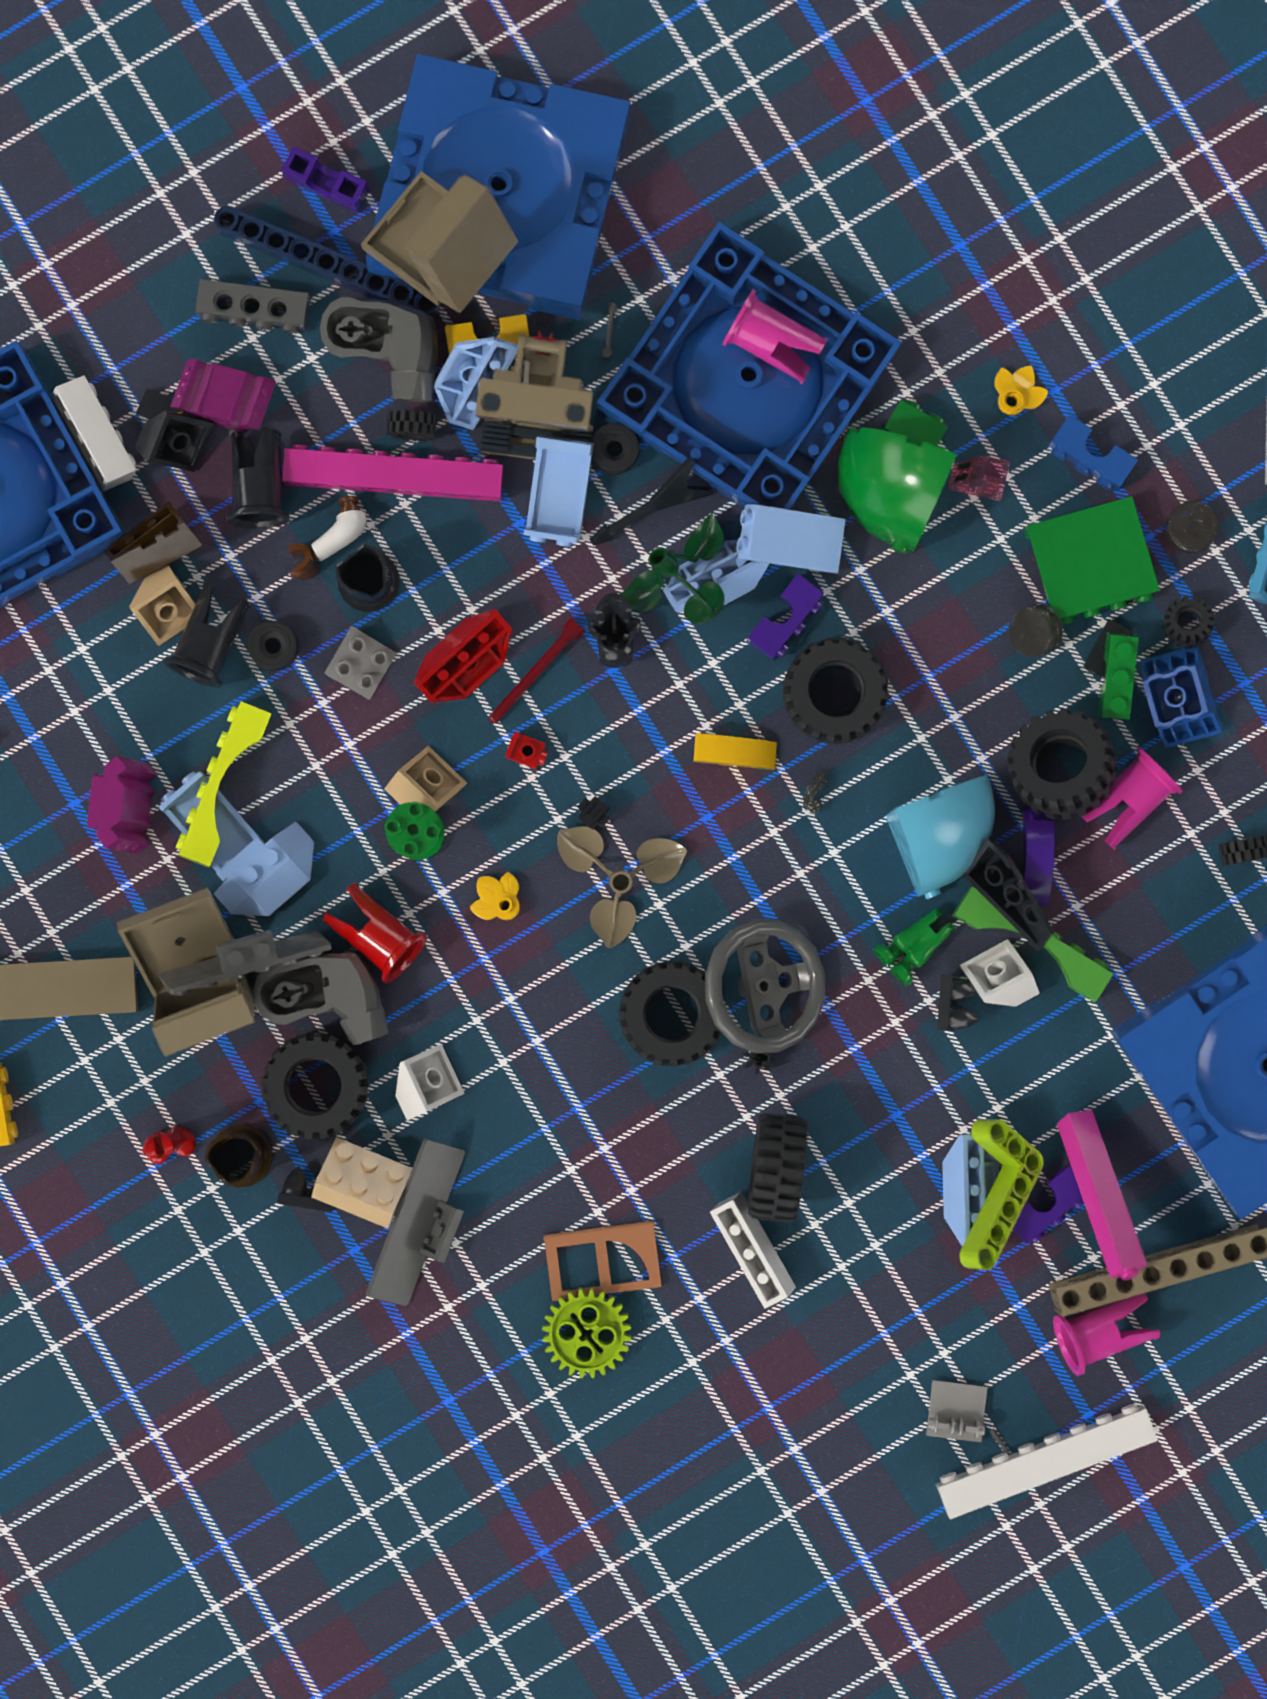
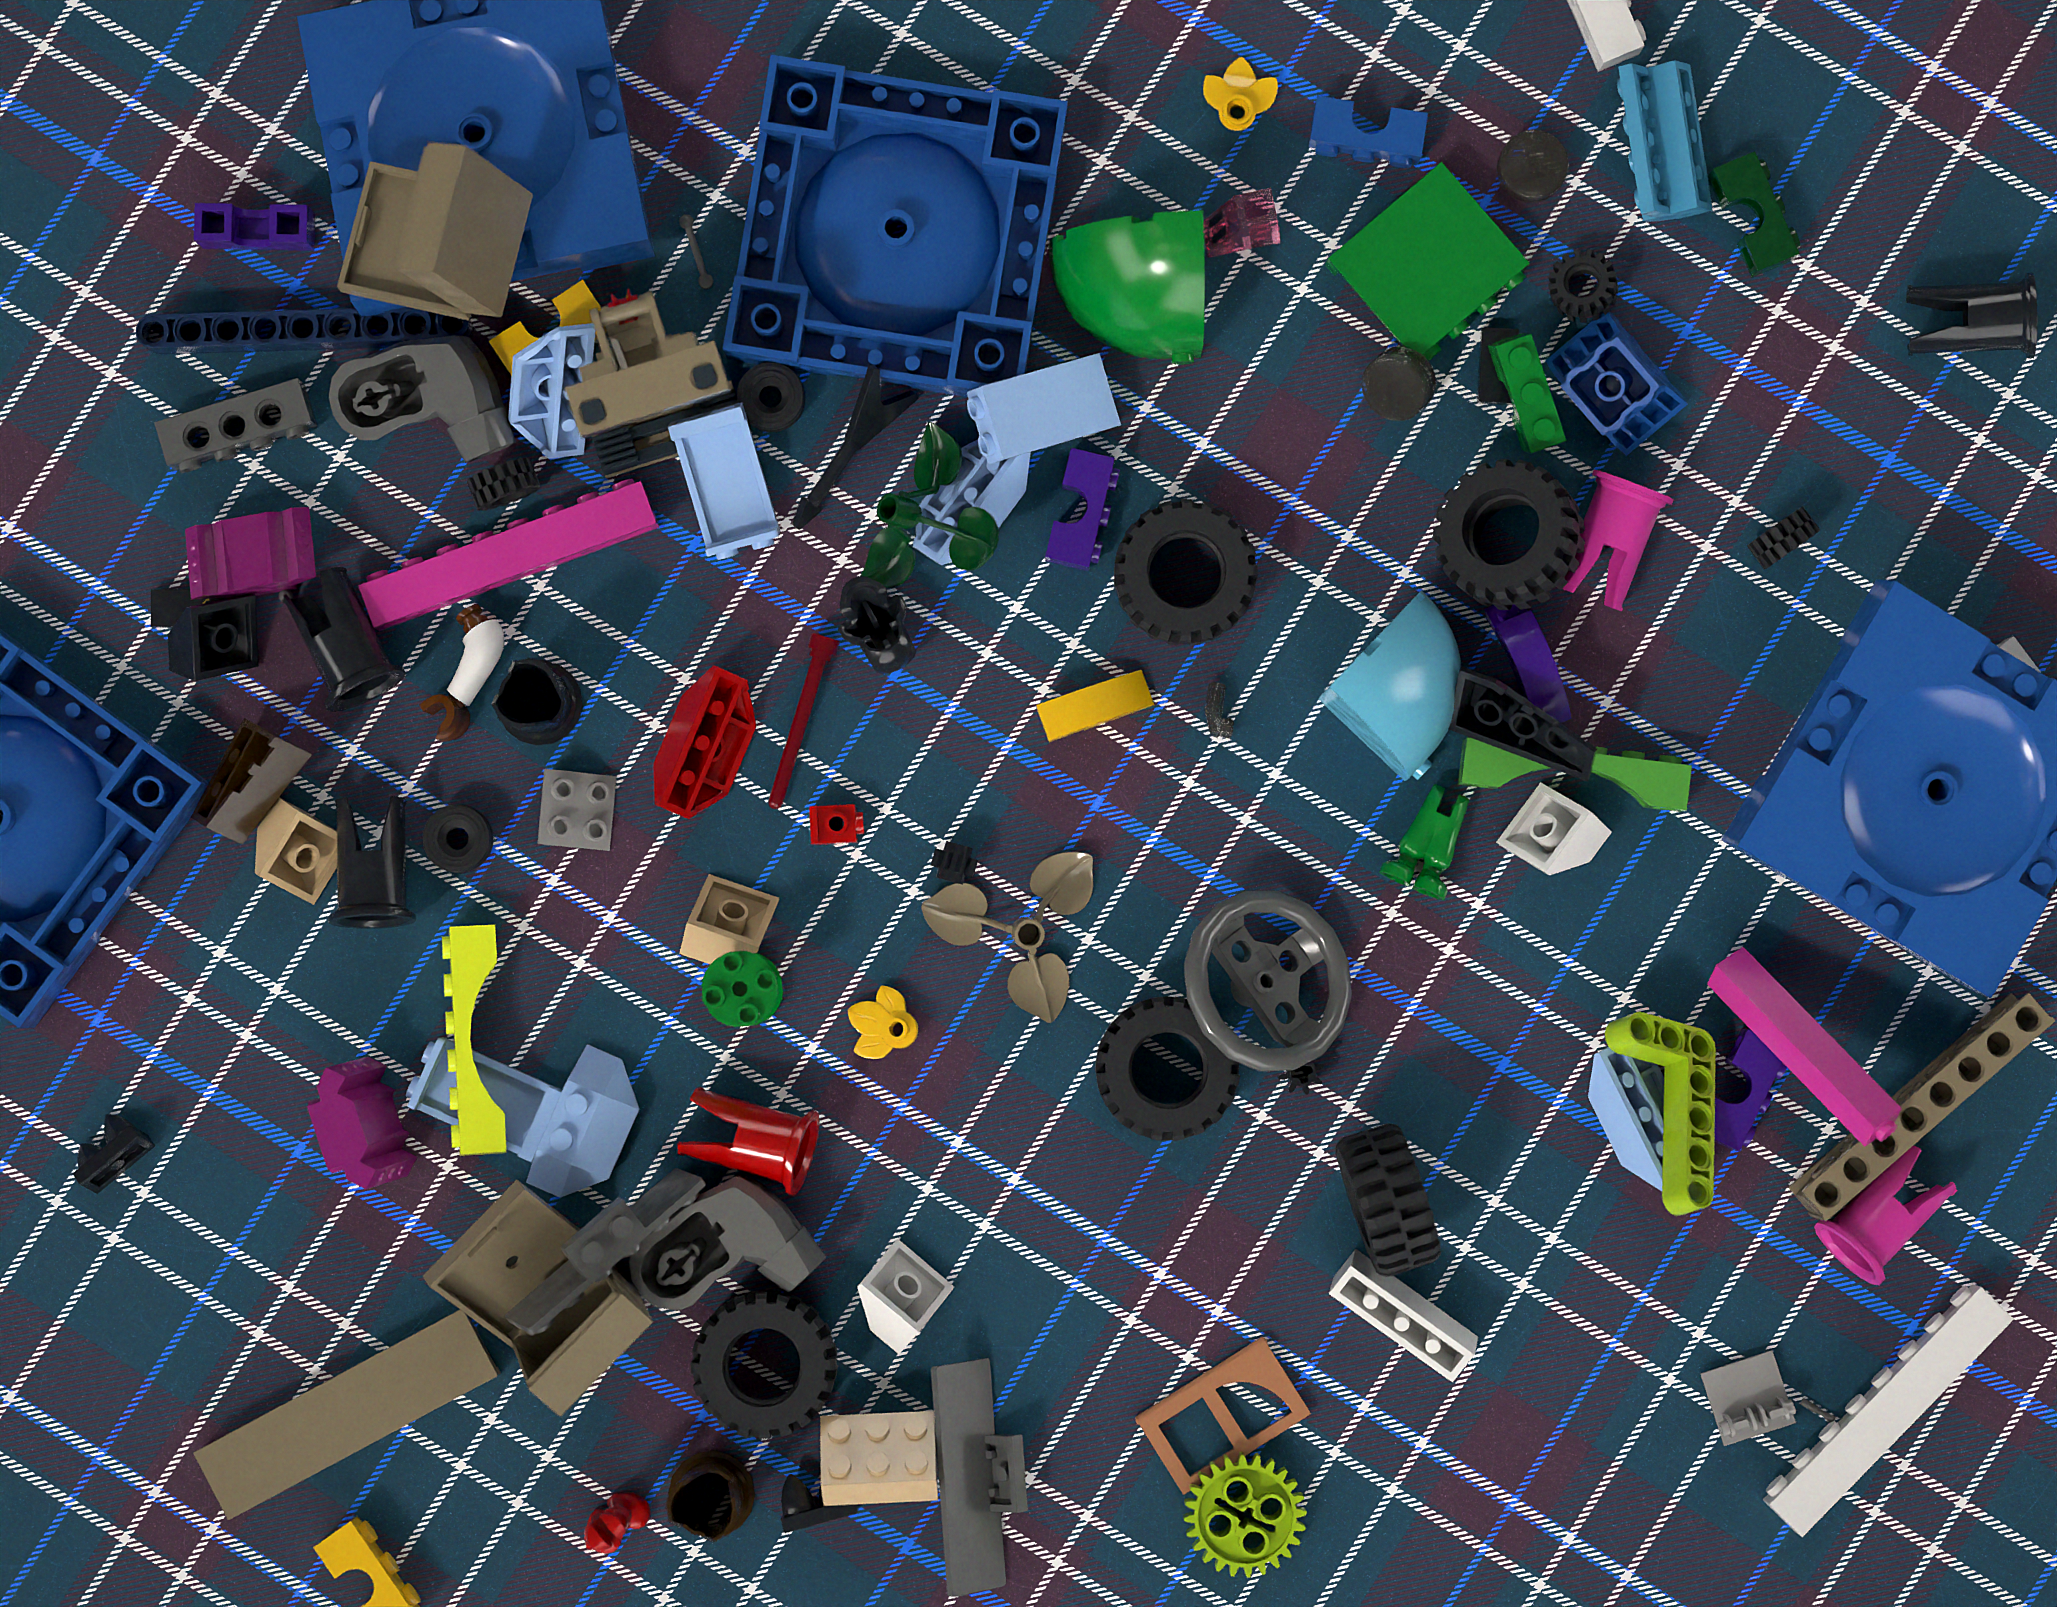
camera: 25 degrees left, 0 degrees up
white brick [51,376,136,491] -> none
dark pink piece [722,289,828,384] -> none
green brick [884,400,948,446] -> none
black tile [937,975,979,1031] -> none

